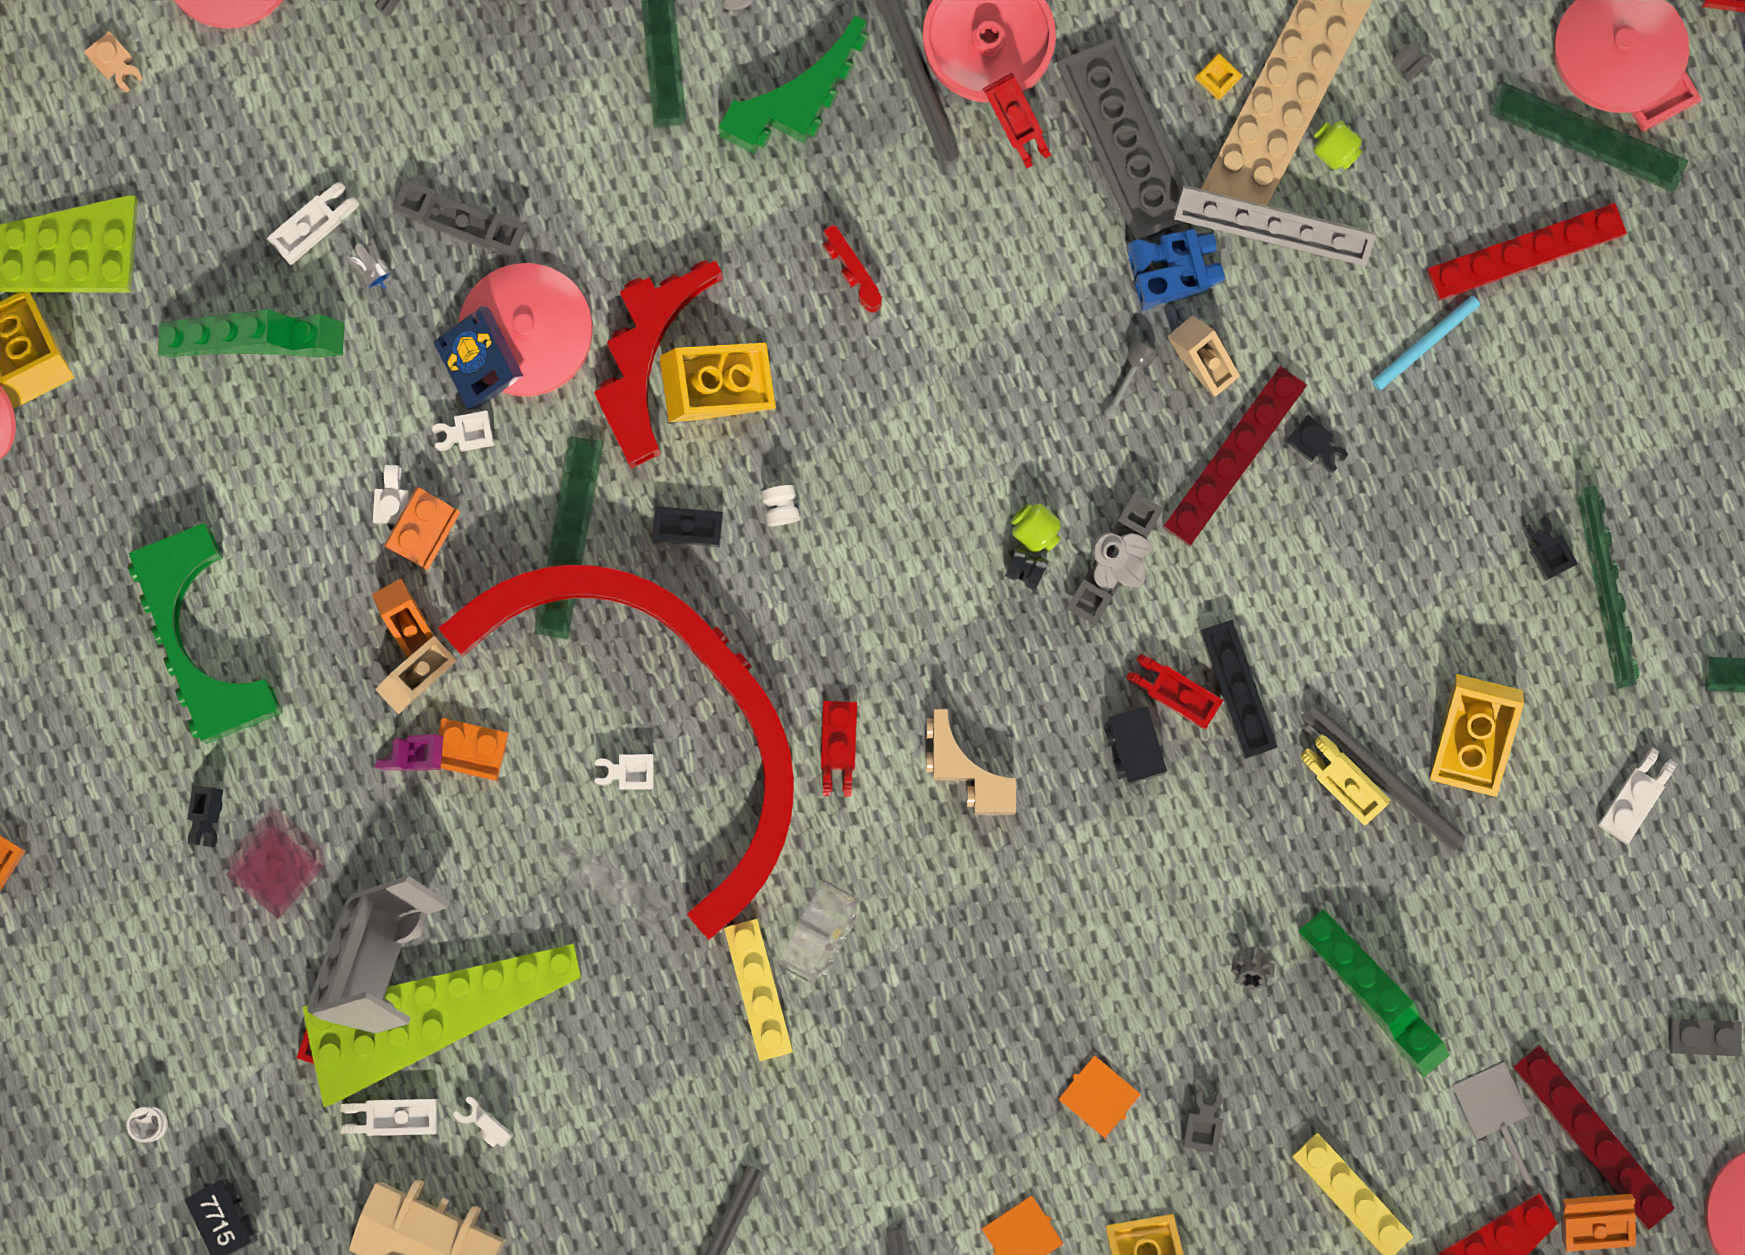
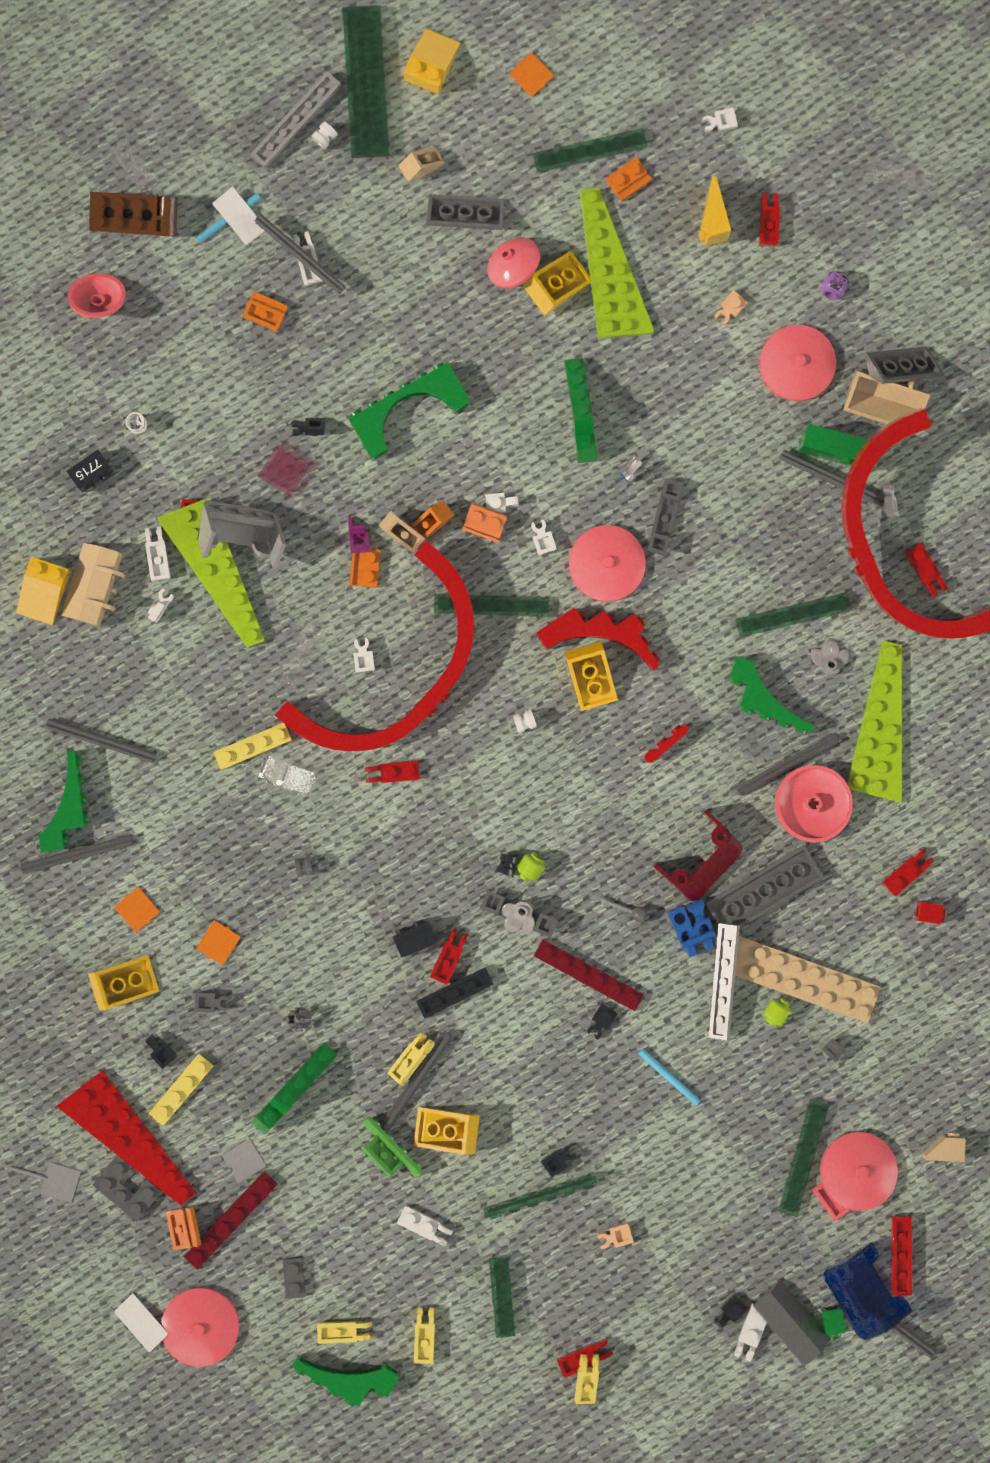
camera: 80 degrees right, 5 degrees up
white hinge [267,182,359,266] -> none
dark blue container [434,306,524,410] -> none
black plate [652,506,723,547] -> none
tan arch [926,709,1016,815] -> none
red hinge [982,73,1052,169] -> none
tan slope [1167,315,1240,397] -> none
yellow tile [1195,53,1243,101] -> none
red plate [1427,203,1627,301] -> none
none -> black plate [145,1034,178,1069]
none -> dark grey wheel [295,856,314,877]
none -> bright green bracket [362,1116,423,1178]
none -> light nougat plate [597,1222,633,1249]
none -> dark red windscreen [651,809,742,901]

